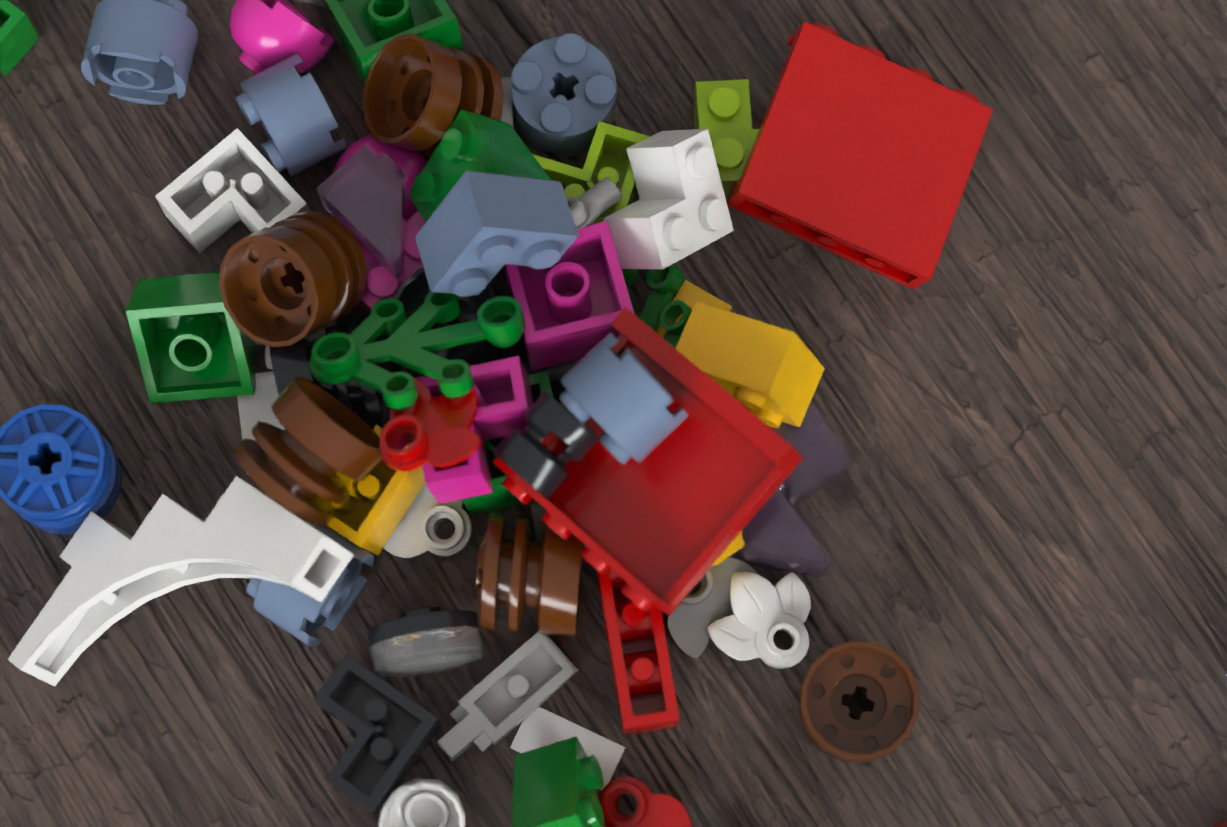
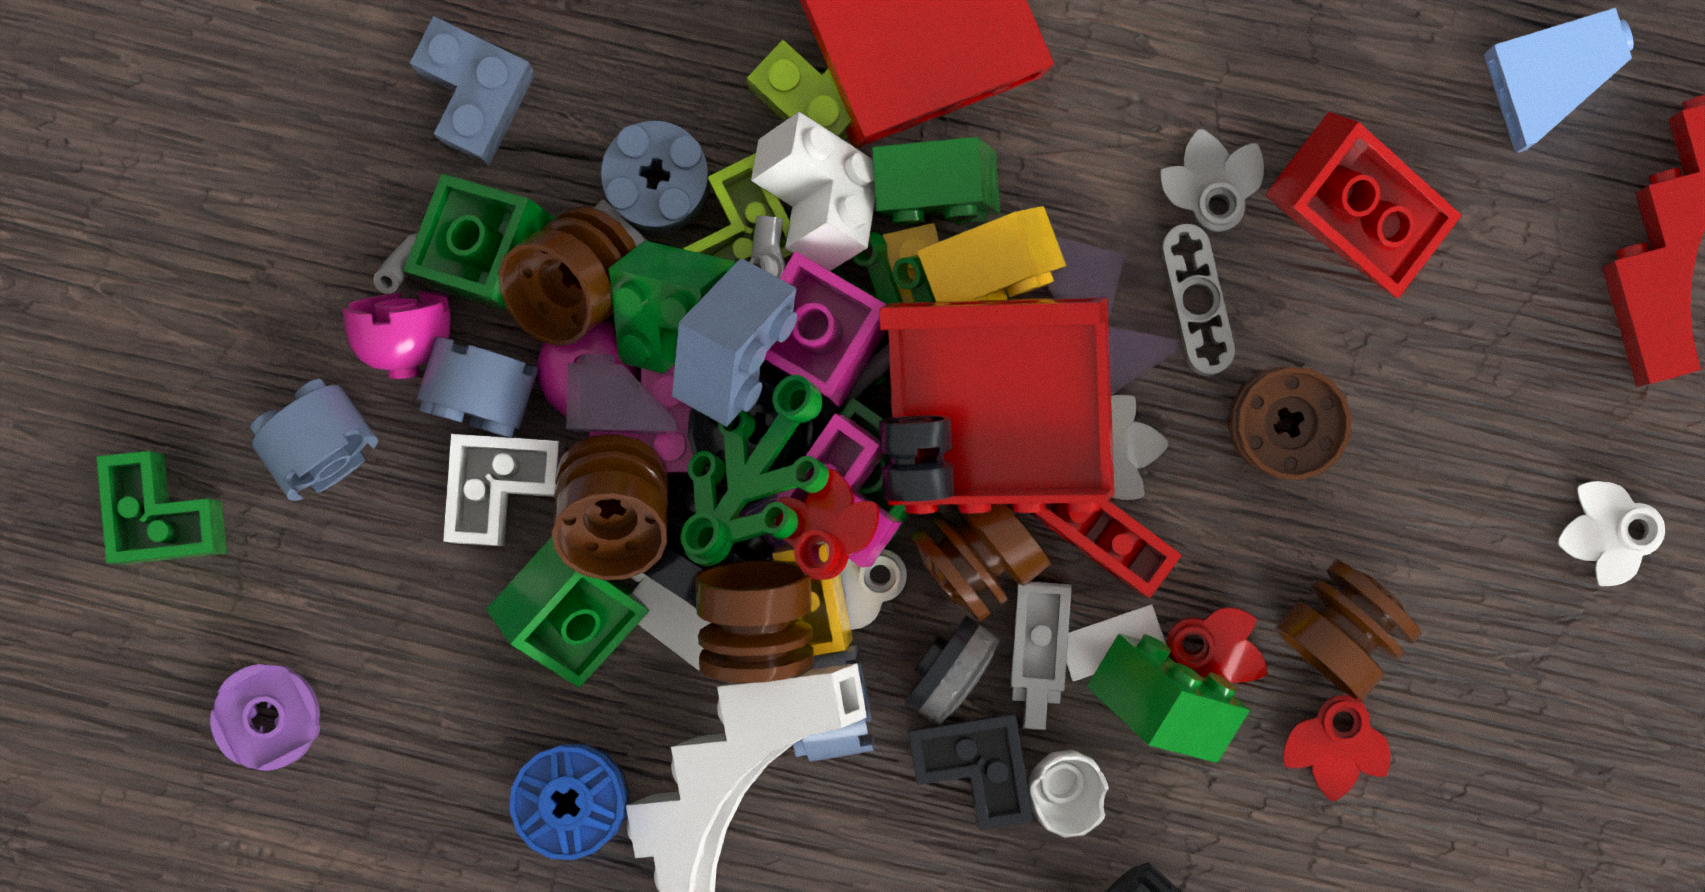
camera: 40 degrees left, 10 degrees up
sand blue brick [560,332,690,465] -> none
white plate [707,572,811,669] -> none
none -> green brick [872,137,1000,226]
none -> light grey plate [1160,129,1264,232]
none -> light grey beam [1161,224,1235,376]
none -> red slope [1265,111,1462,299]

